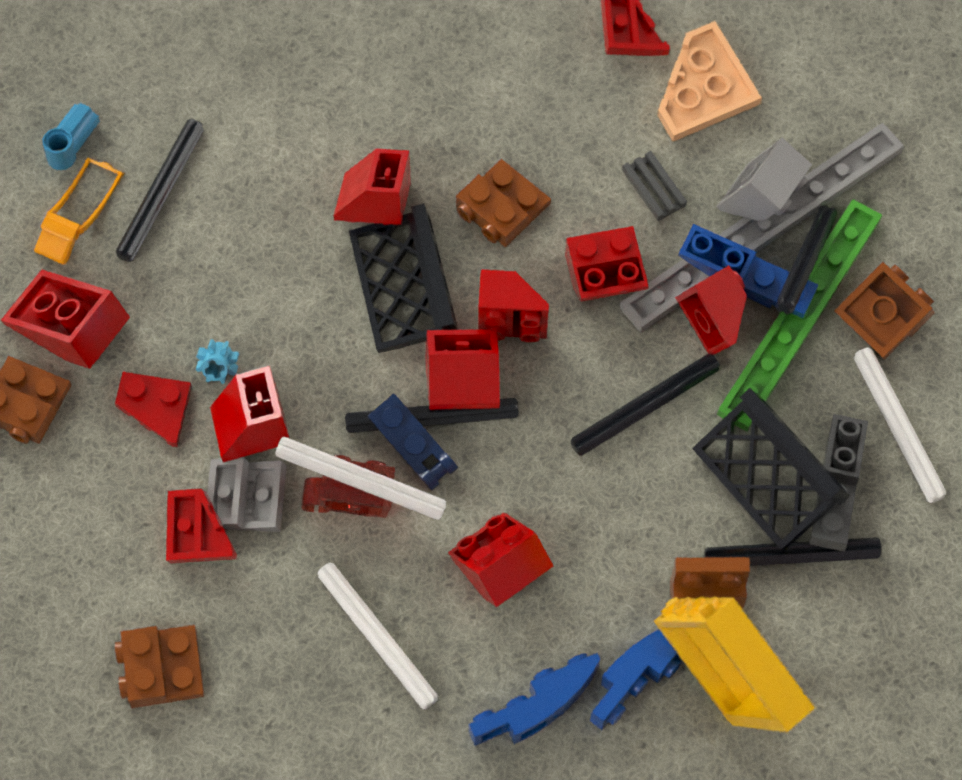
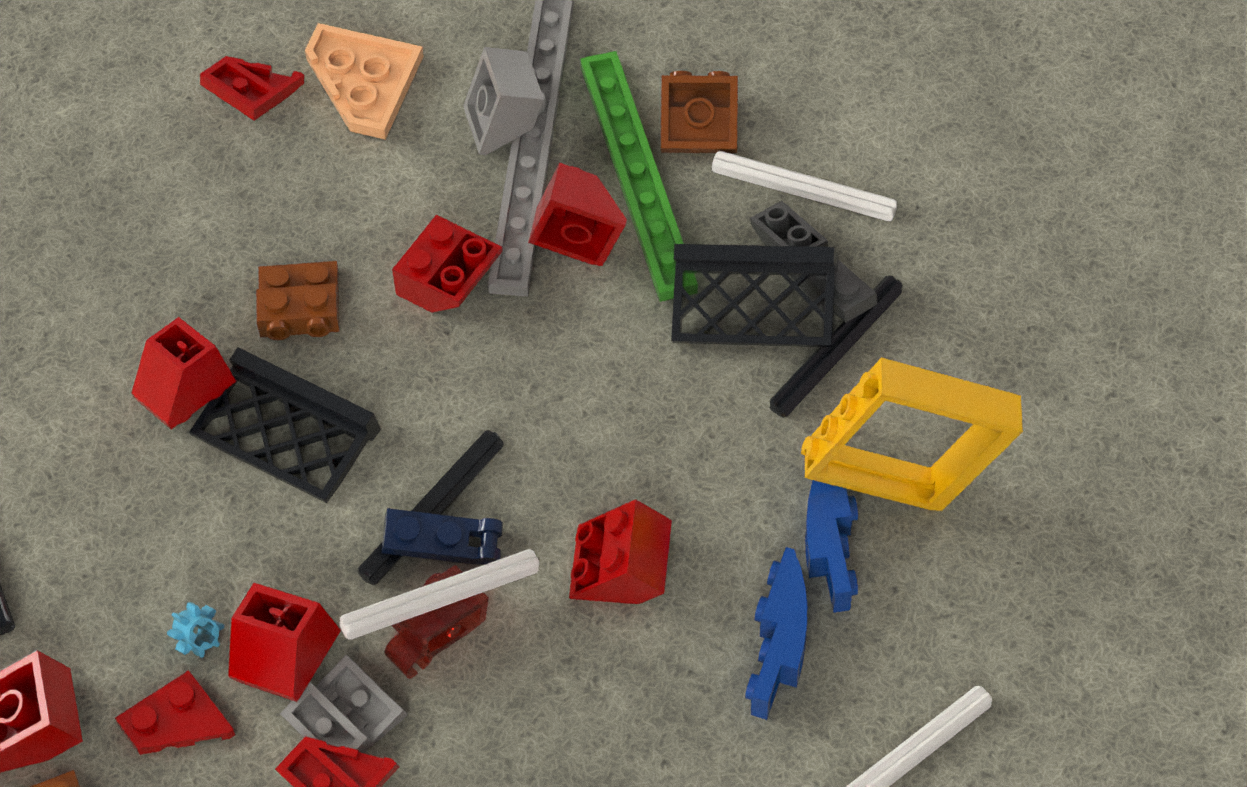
camera: 45 degrees left, 10 degrees down
white axle [318,563,438,710] -> none
red slope [425,329,500,410] -> none
red slope [478,269,549,343] -> none
black axle [571,353,720,456] -> none
dark grey tile [622,151,687,221] -> none
dark orange plate [670,557,750,609] -> none
blue slope [678,224,818,318] -> none
black axle [775,205,837,315] -> none

